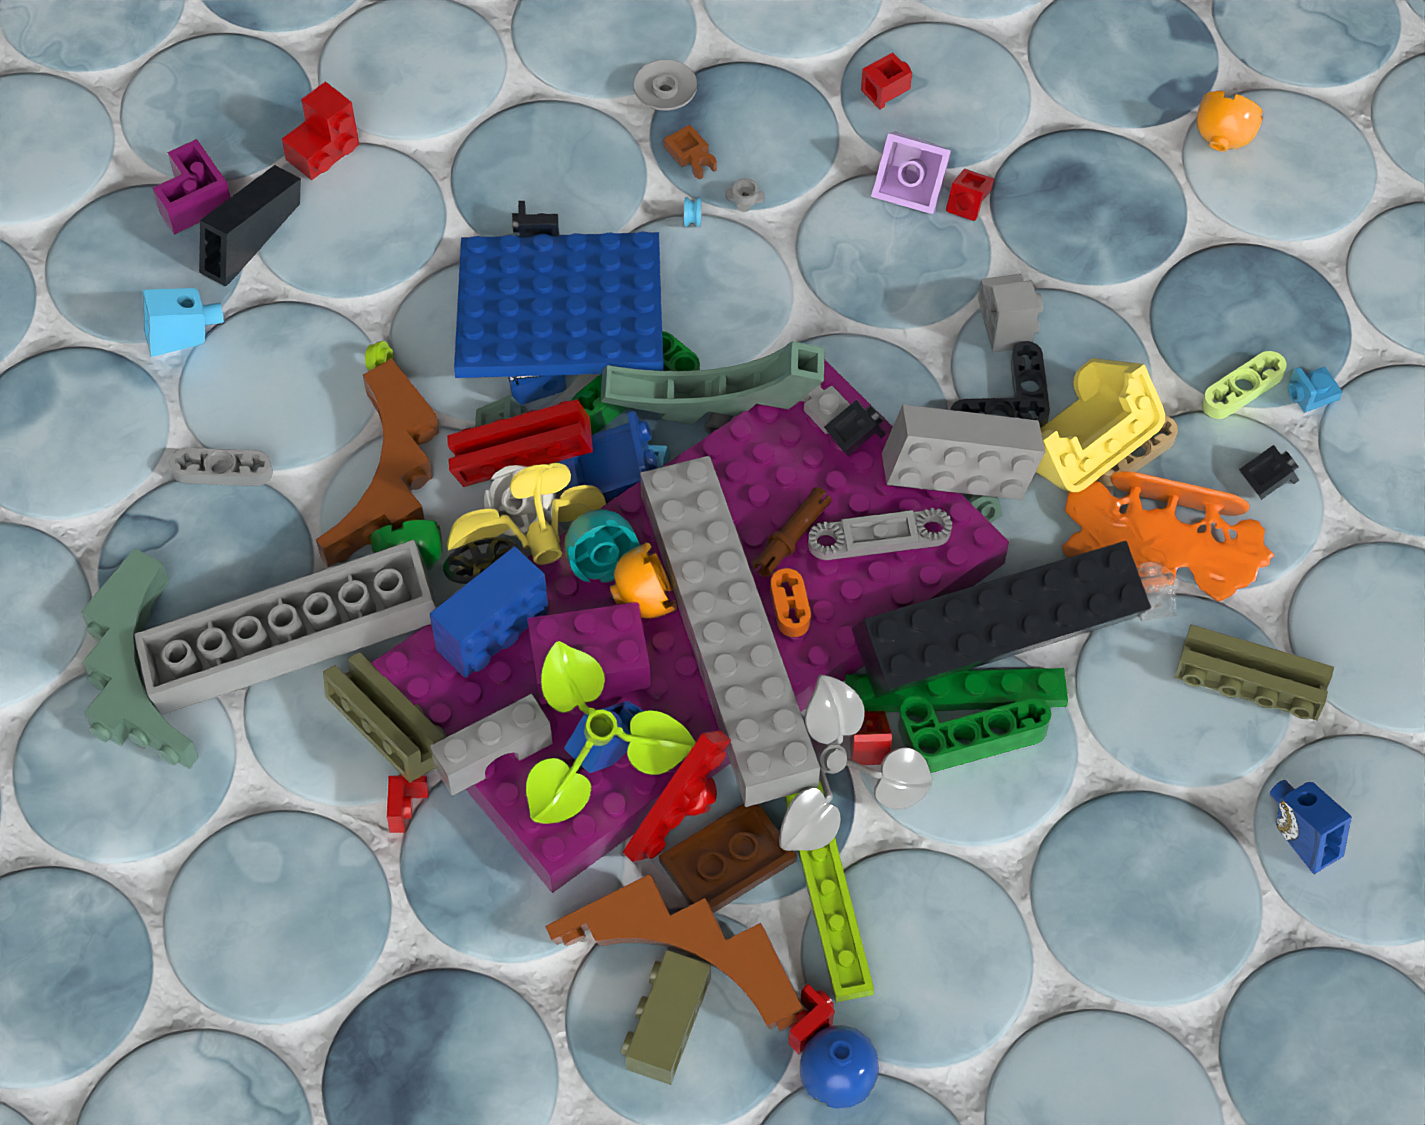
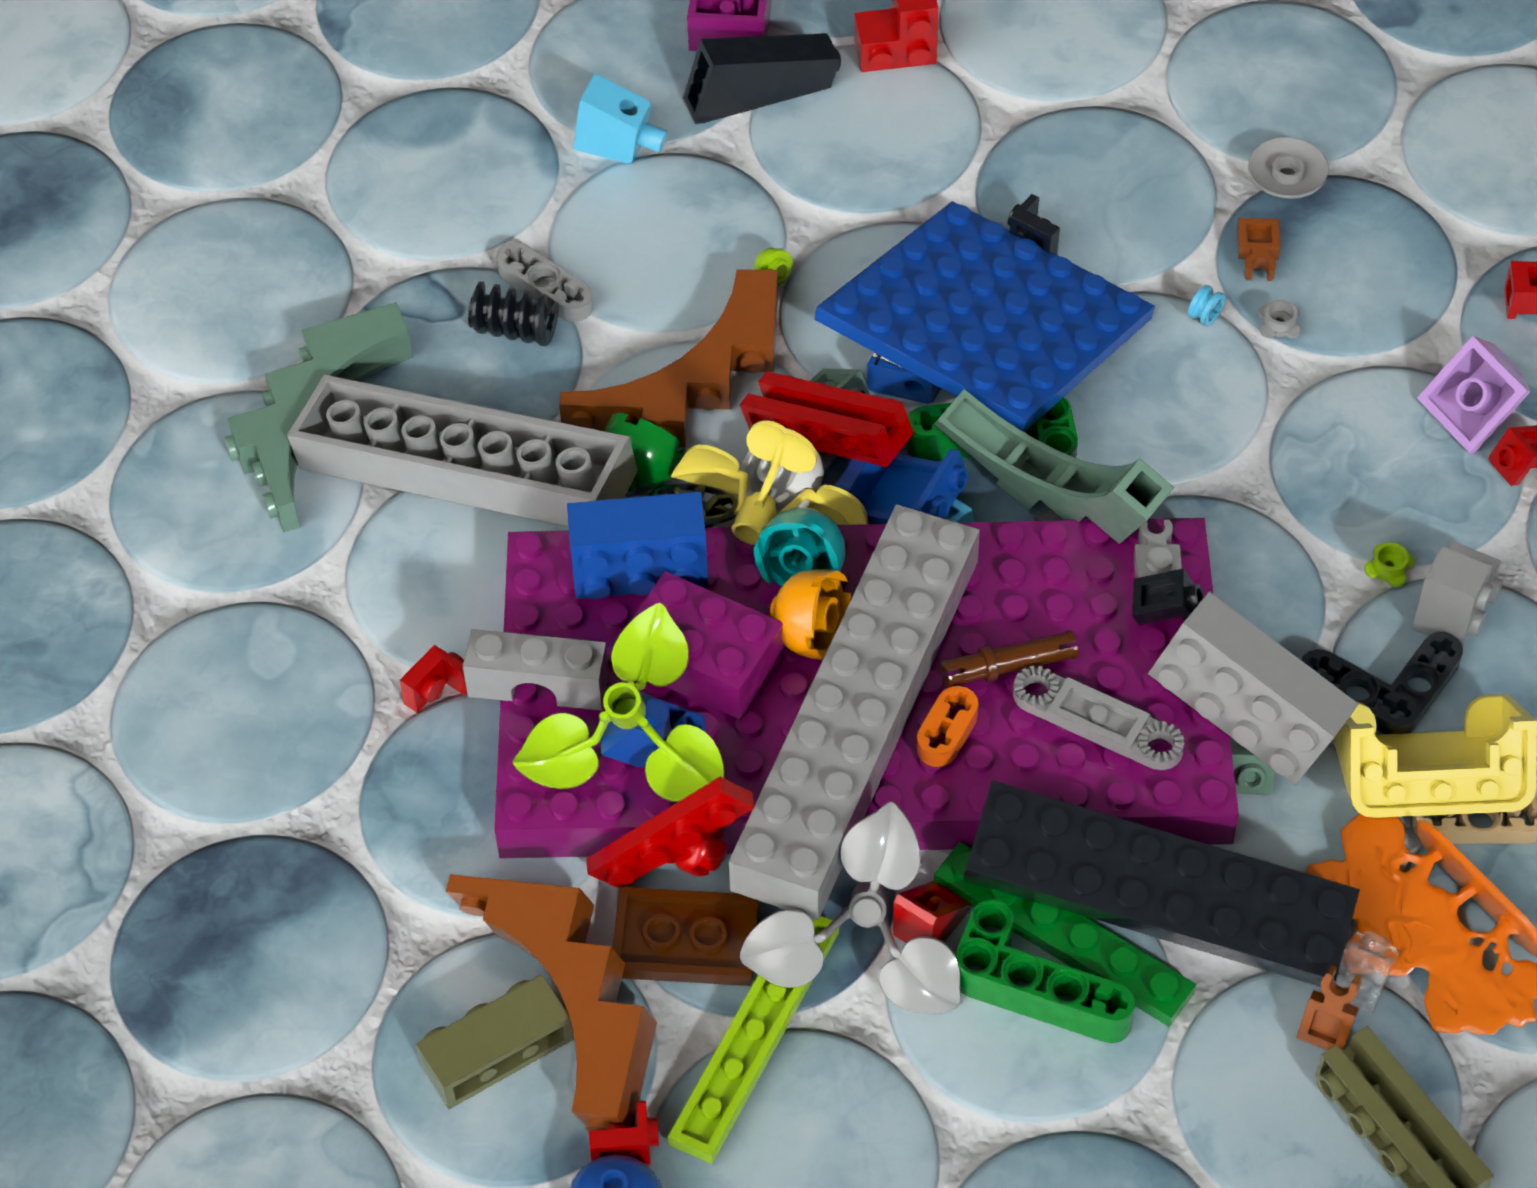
camera: 40 degrees right, 5 degrees down
olive brick [323,652,447,783] -> none
none -> black piece [468,281,559,346]
none -> dark orange plate [1296,965,1362,1050]
none -> lime plate [1364,542,1415,587]

